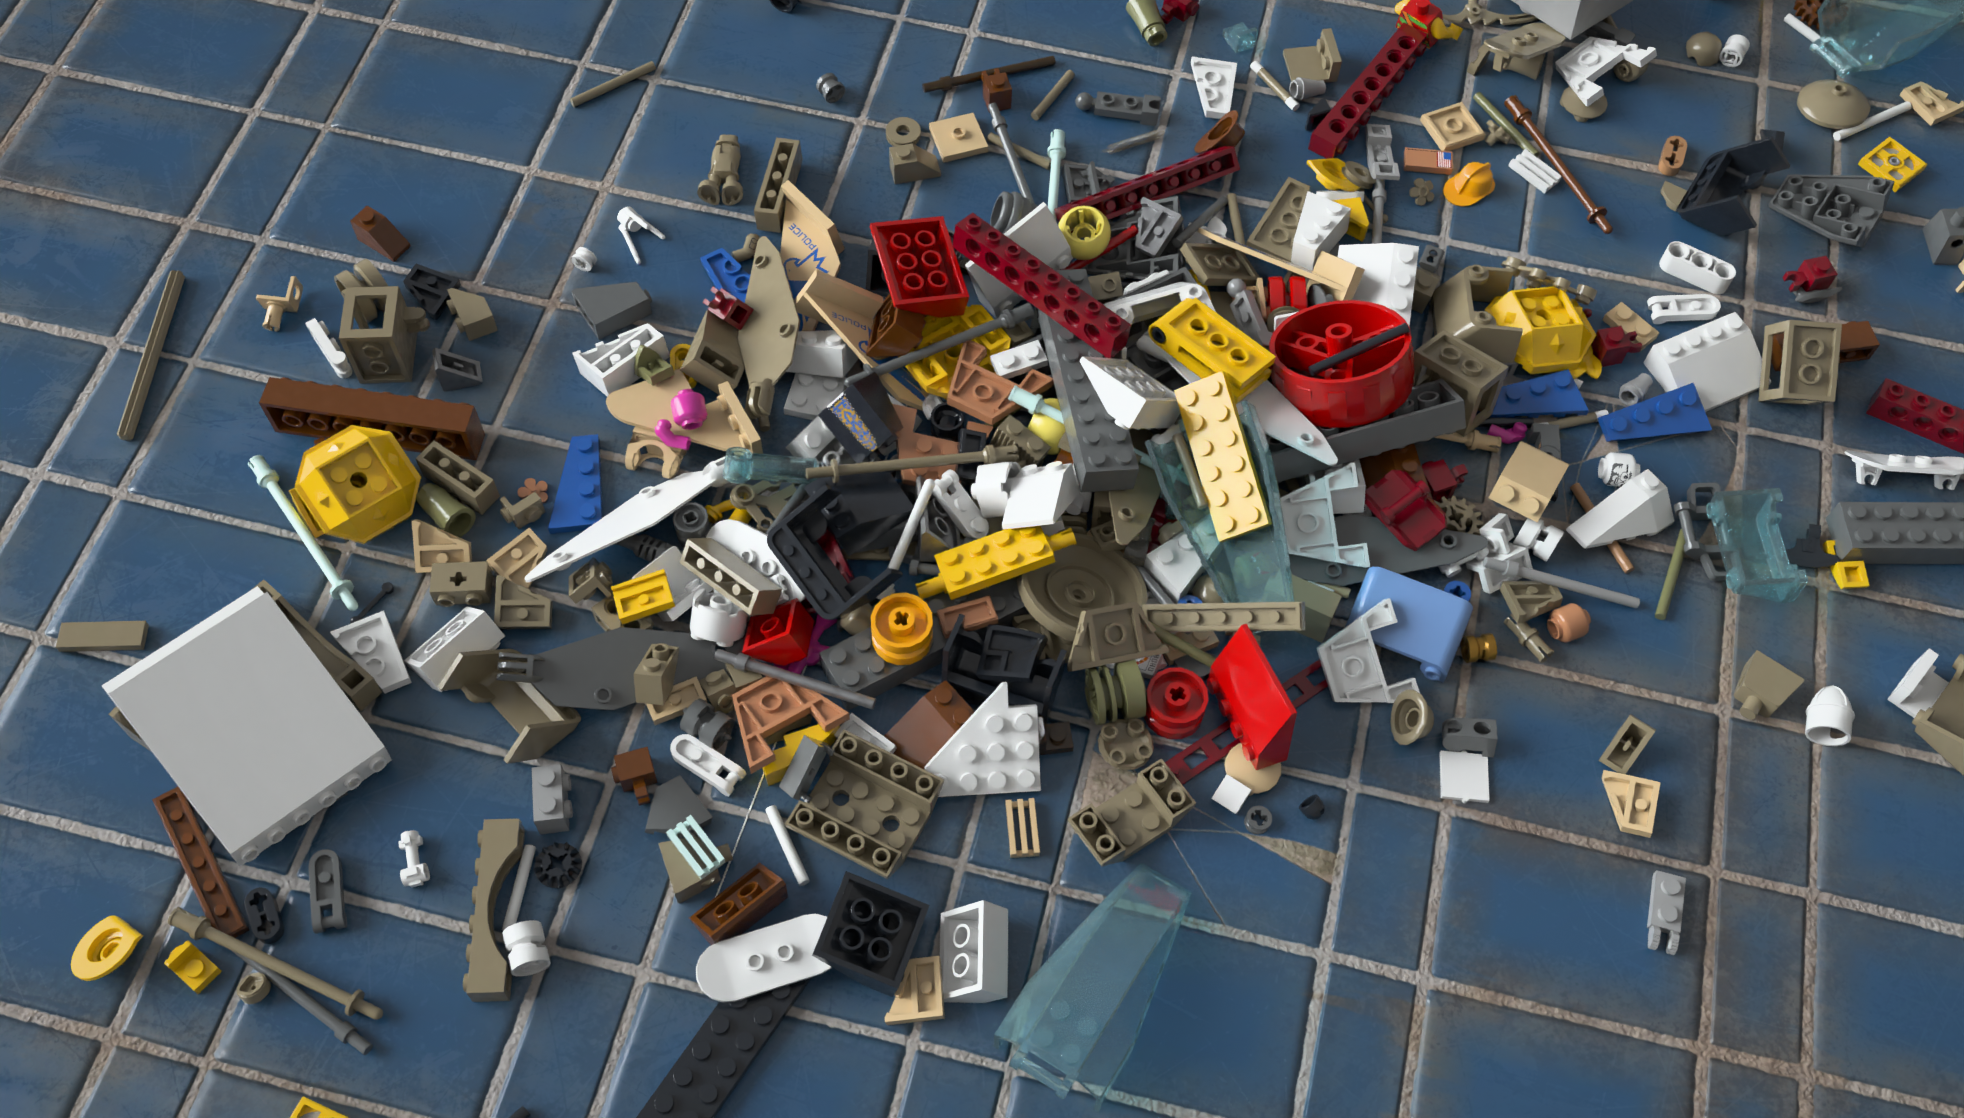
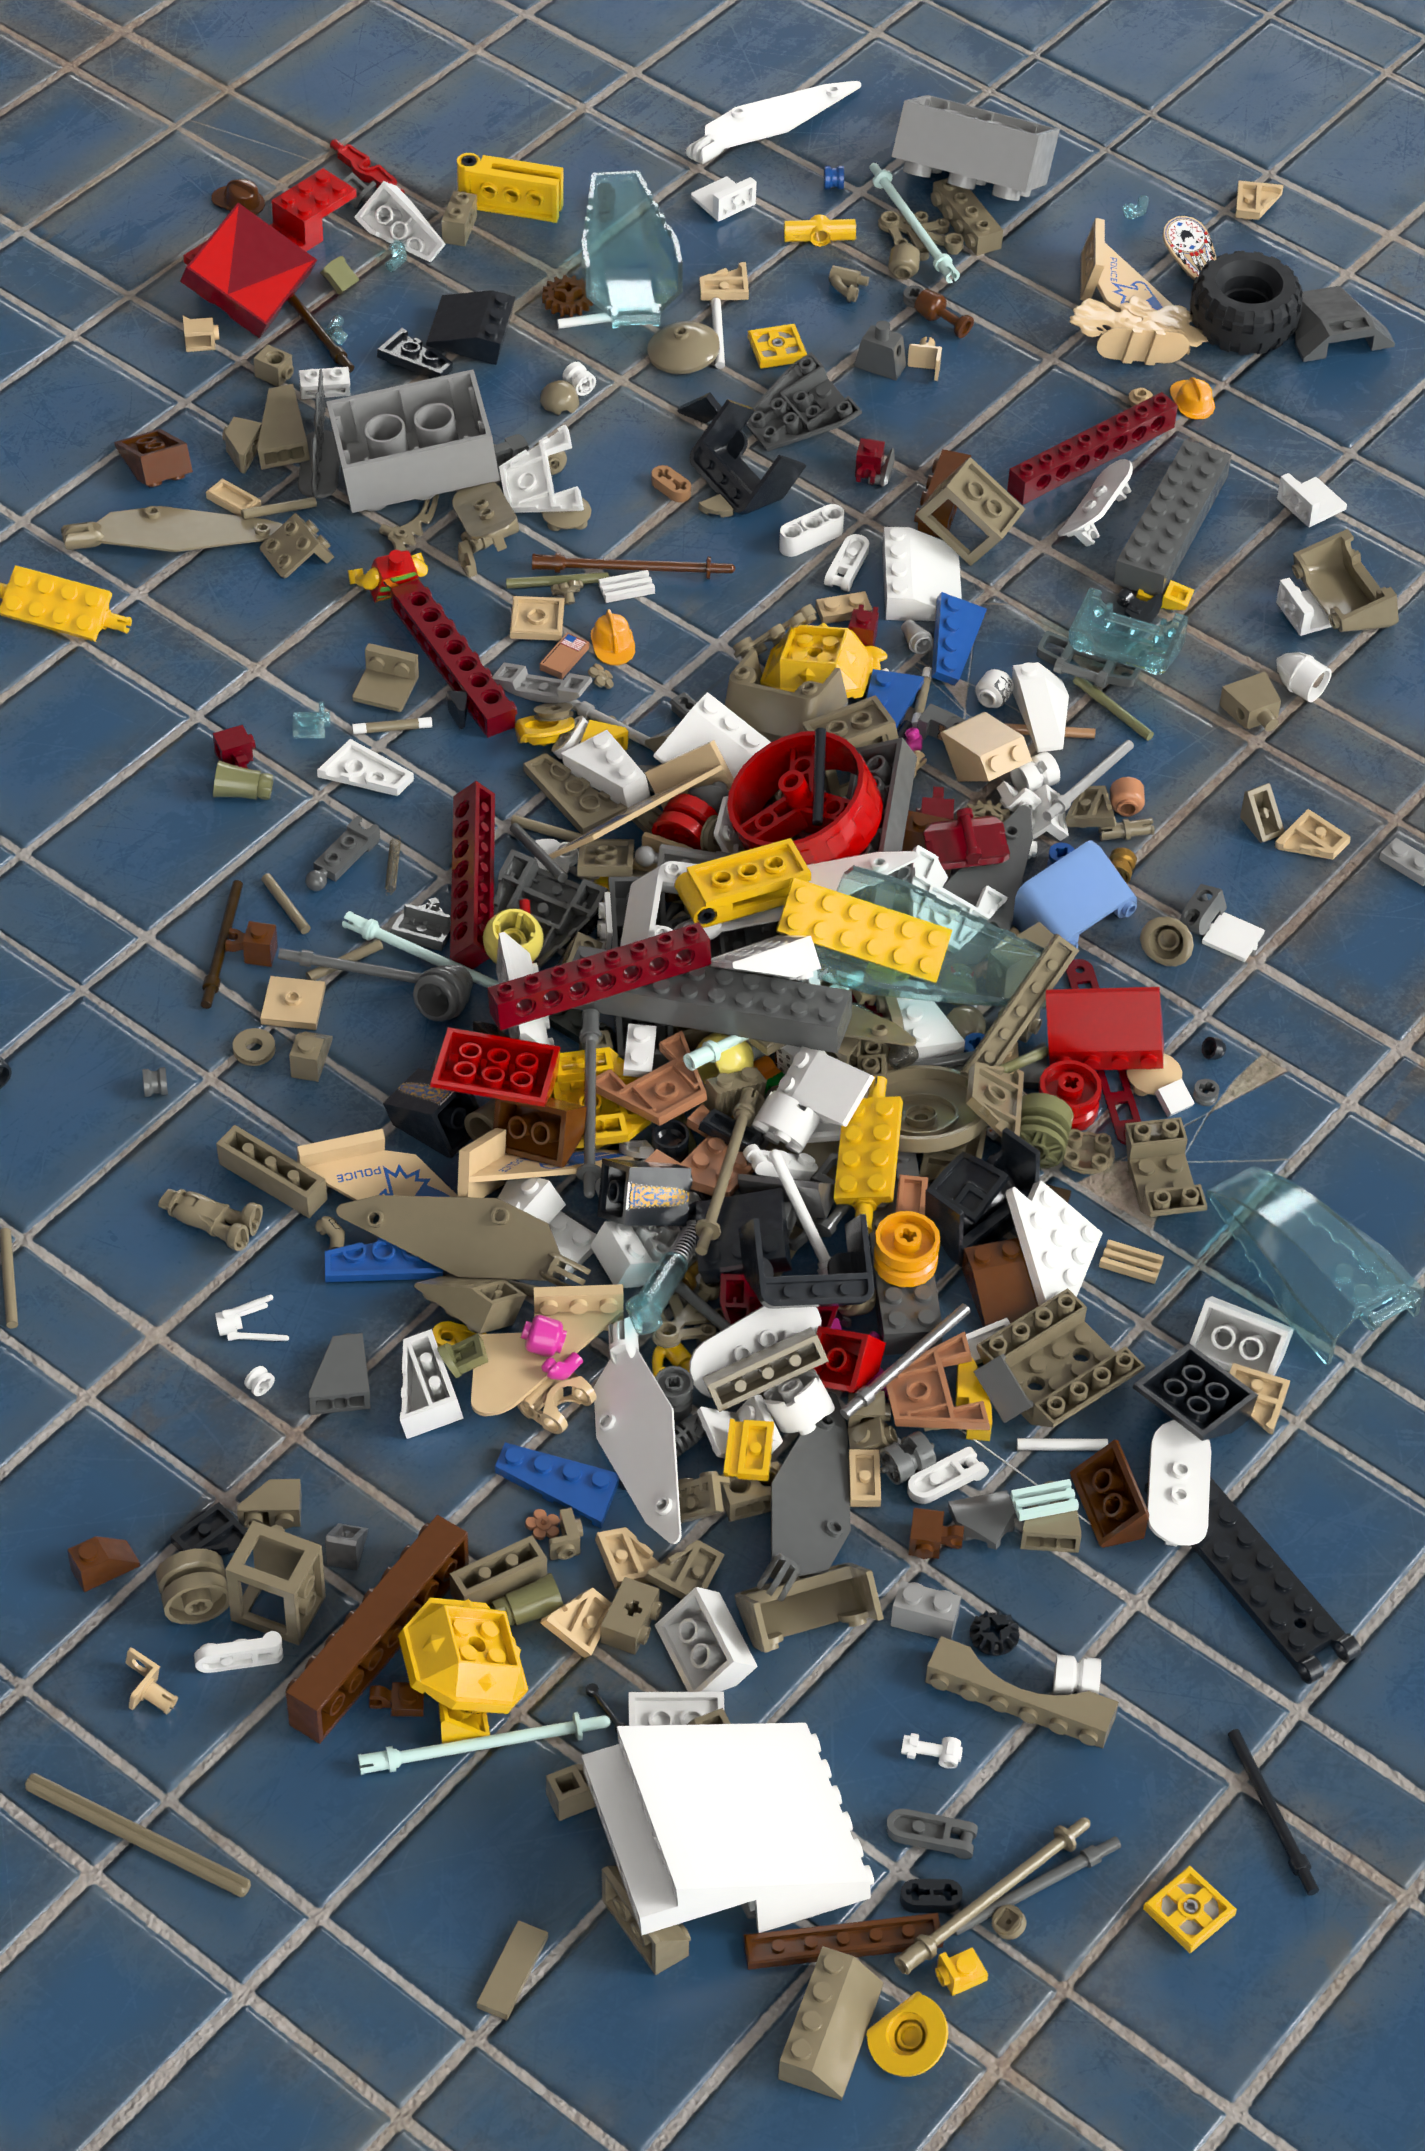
camera: 65 degrees left, 10 degrees down
white bar [502,845,536,931] -> none
dark tan slope [634,643,679,705] -> none
dark red brick [702,287,754,331] -> none
flat silver wing [1135,197,1184,258] -> none
dark tan bar [1172,433,1208,509] -> none
reddish brown piece [1194,110,1245,153] -> none
light grey cone [1289,77,1326,101] -> none
white wing [1316,598,1420,703] -> none
none -> dark tan slope [778,1946,884,2100]

